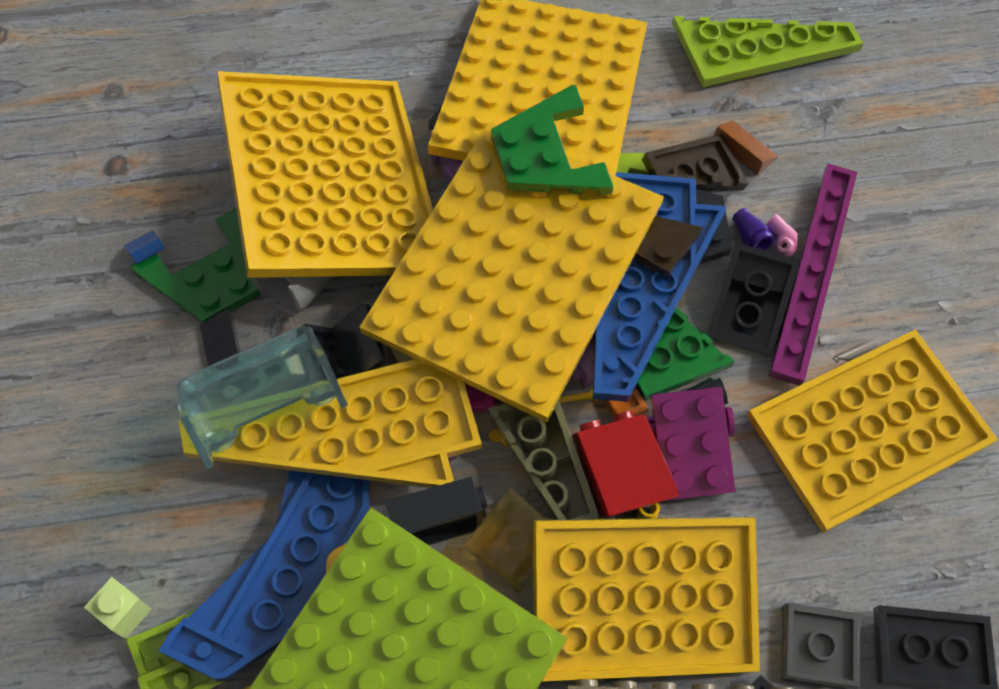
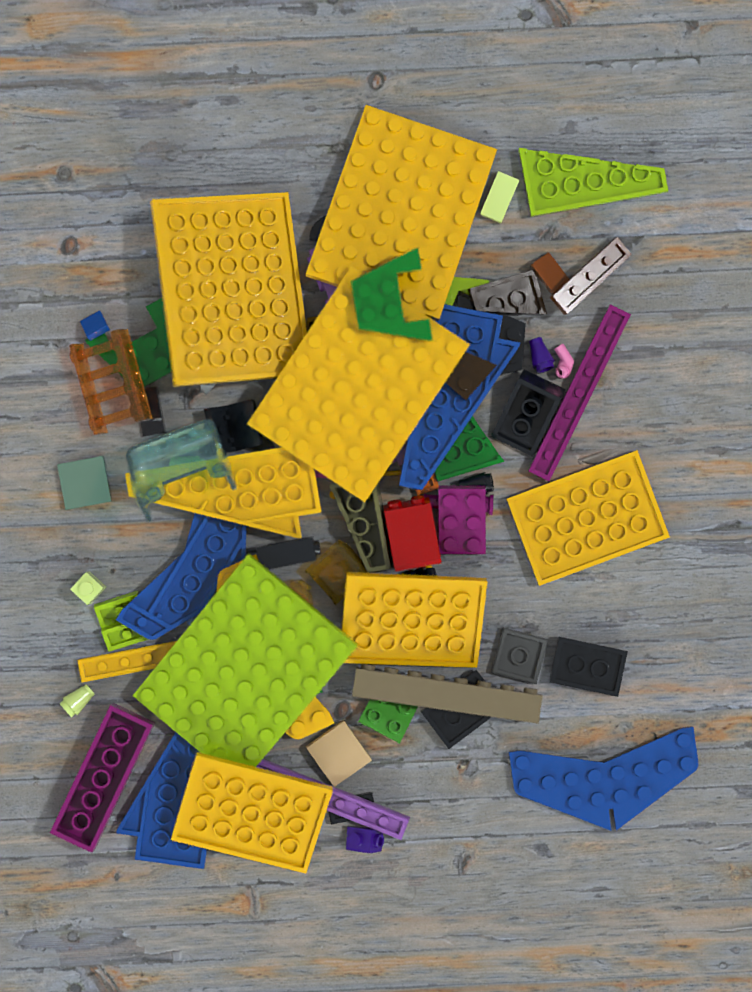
camera: 15 degrees right, 25 degrees up
none -> sand green tile [57,456,112,510]
none -> clear orange fence [69,329,153,435]
none -> yellowish green tile [480,171,519,224]
none -> plate [550,237,632,315]

